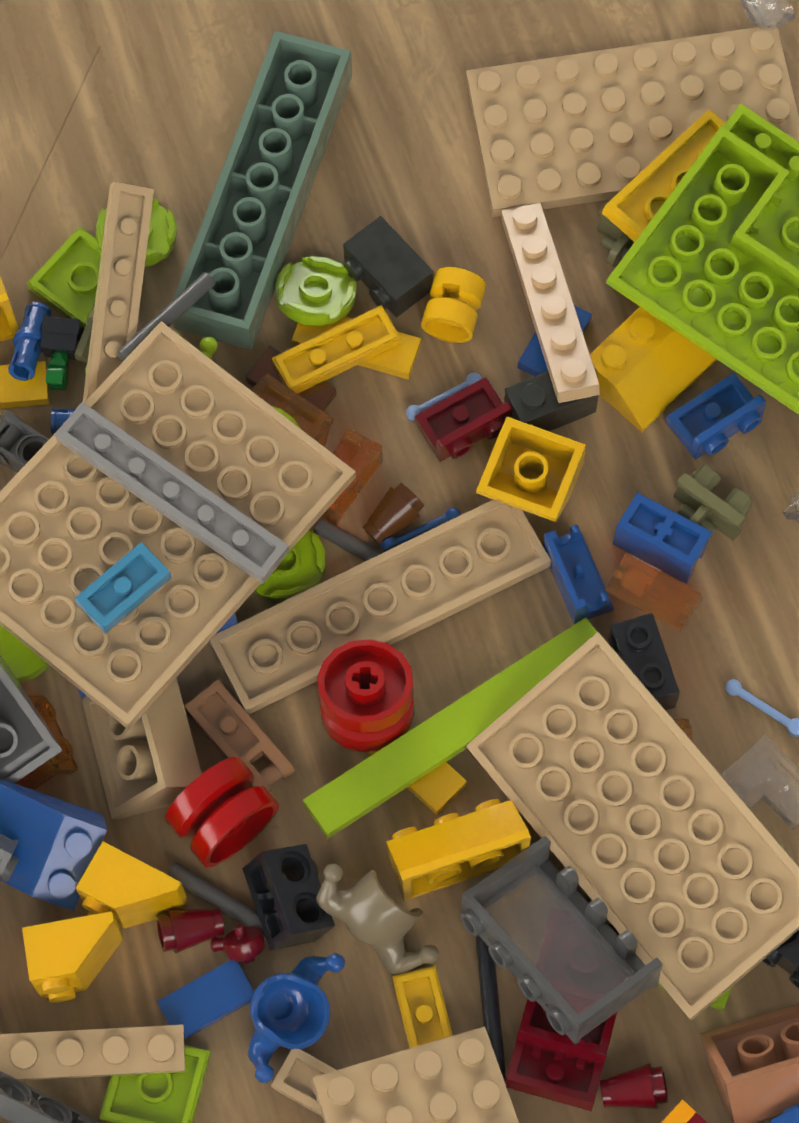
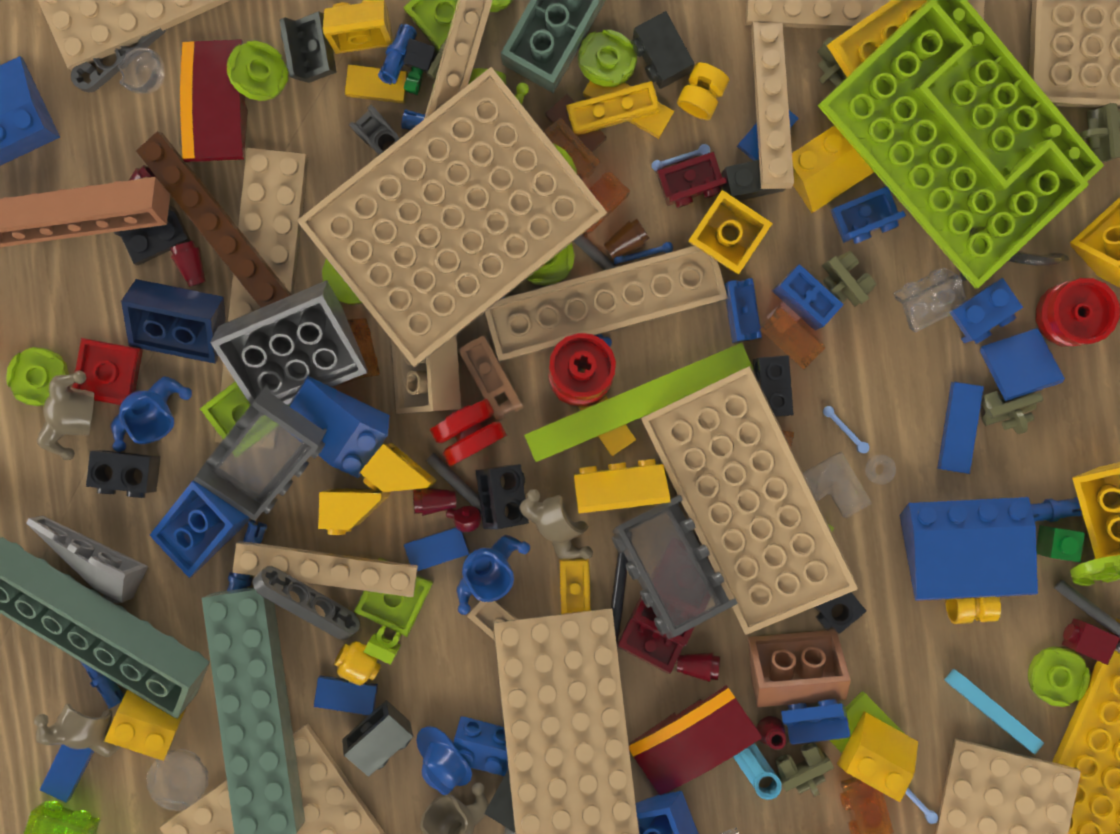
camera: 10 degrees right, 20 degrees up
light grey plate [55,402,289,584] -> none
dark azure plate [75,542,171,634] -> none
dark grey bar [117,272,215,361] -> none

